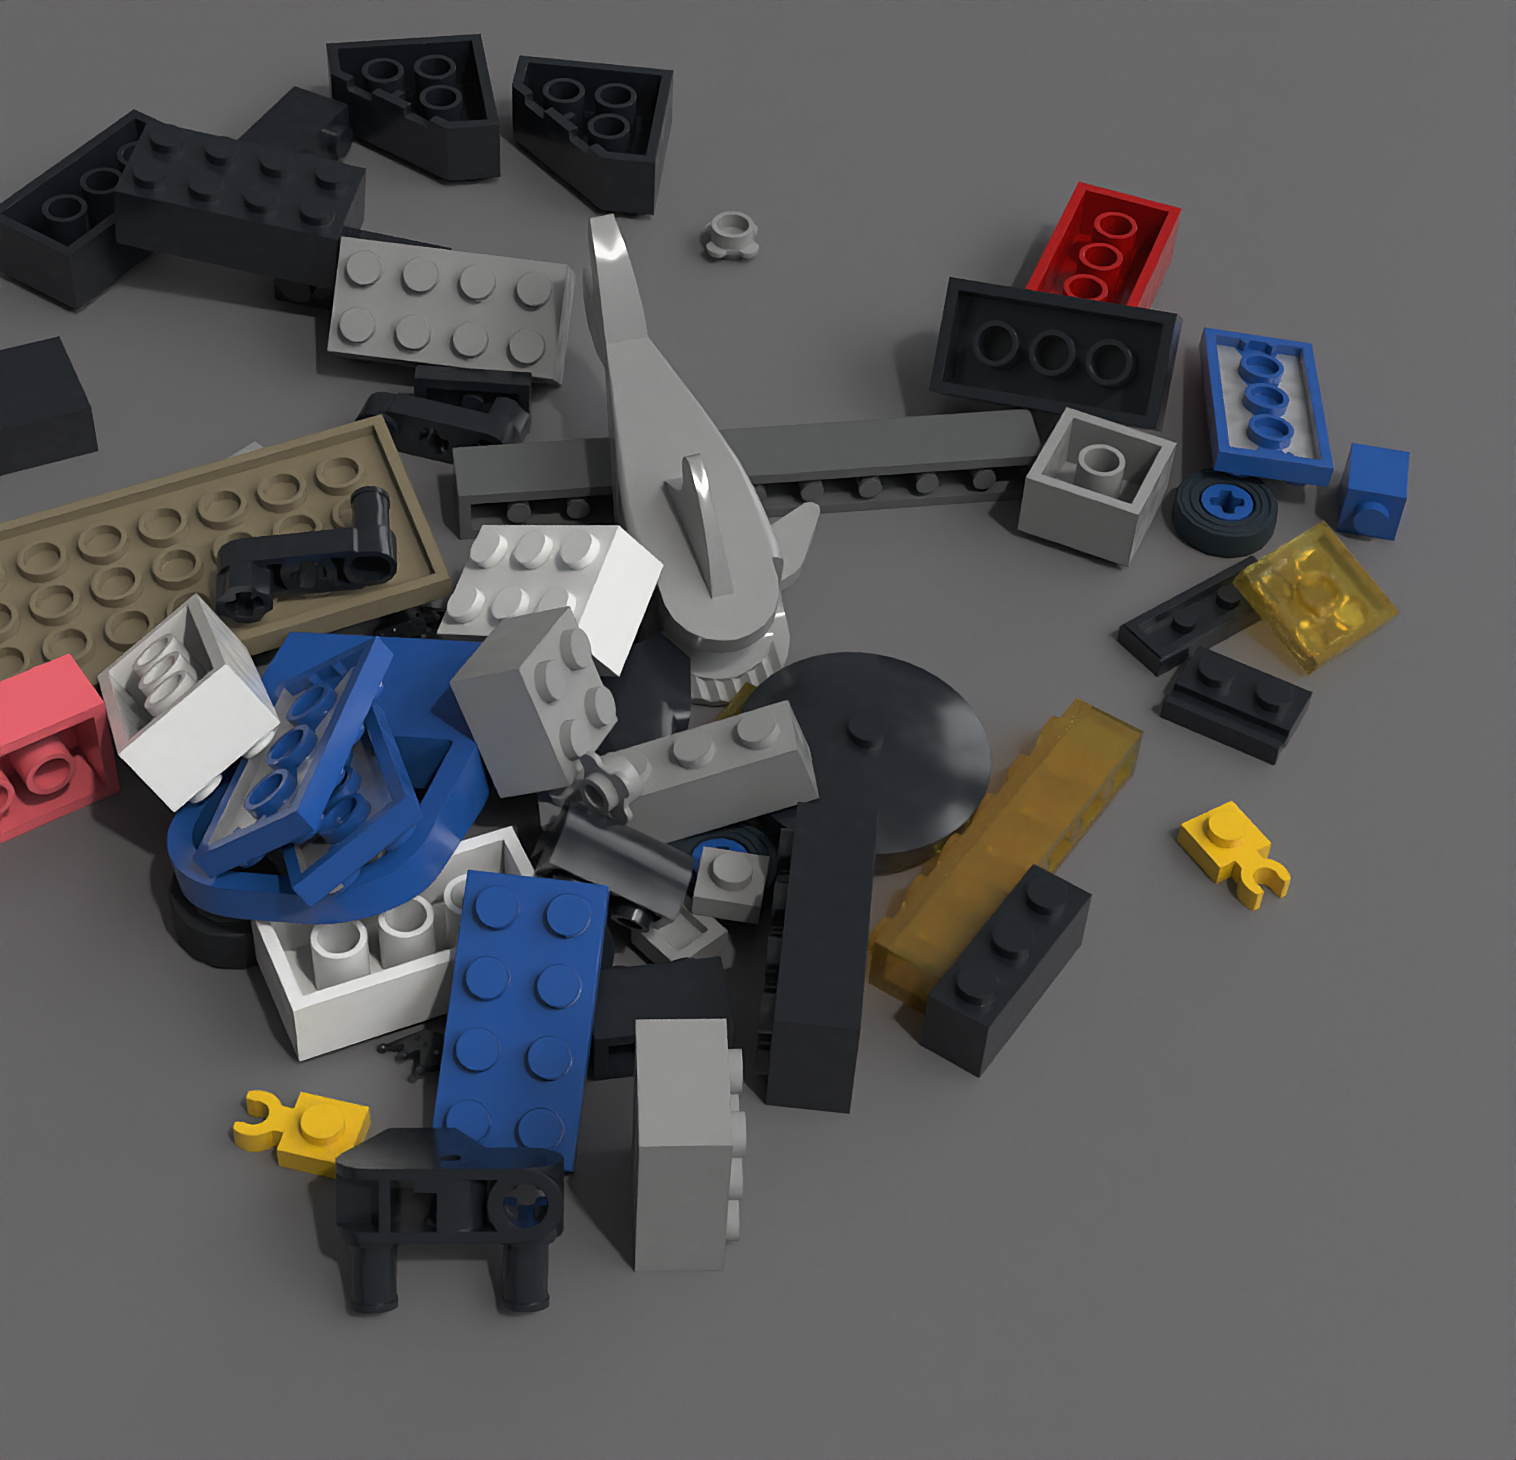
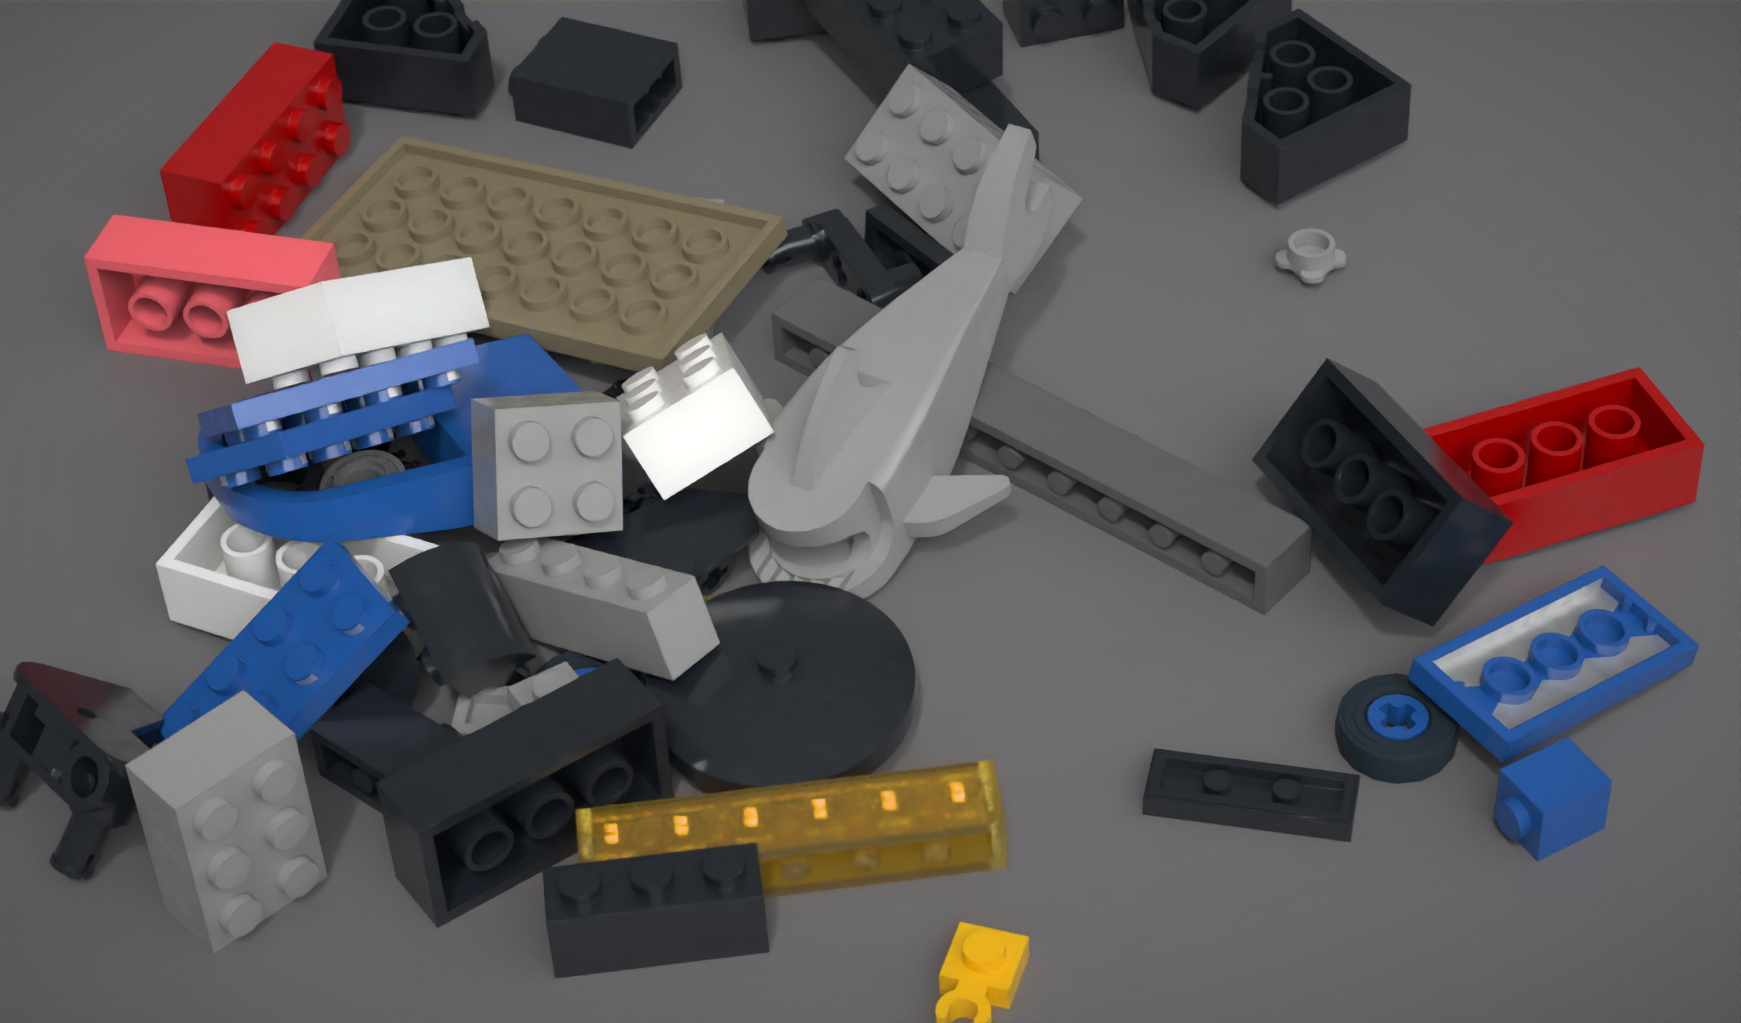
camera: 55 degrees right, 5 degrees down
black beam [216,486,397,623] -> none
yellow plate [233,1090,371,1179] -> none
light grey plate [580,751,643,824] -> none
light grey brick [1017,407,1177,567] -> none
black plate [1160,645,1313,766] -> none
clear yellow plate [1233,521,1400,676] -> none

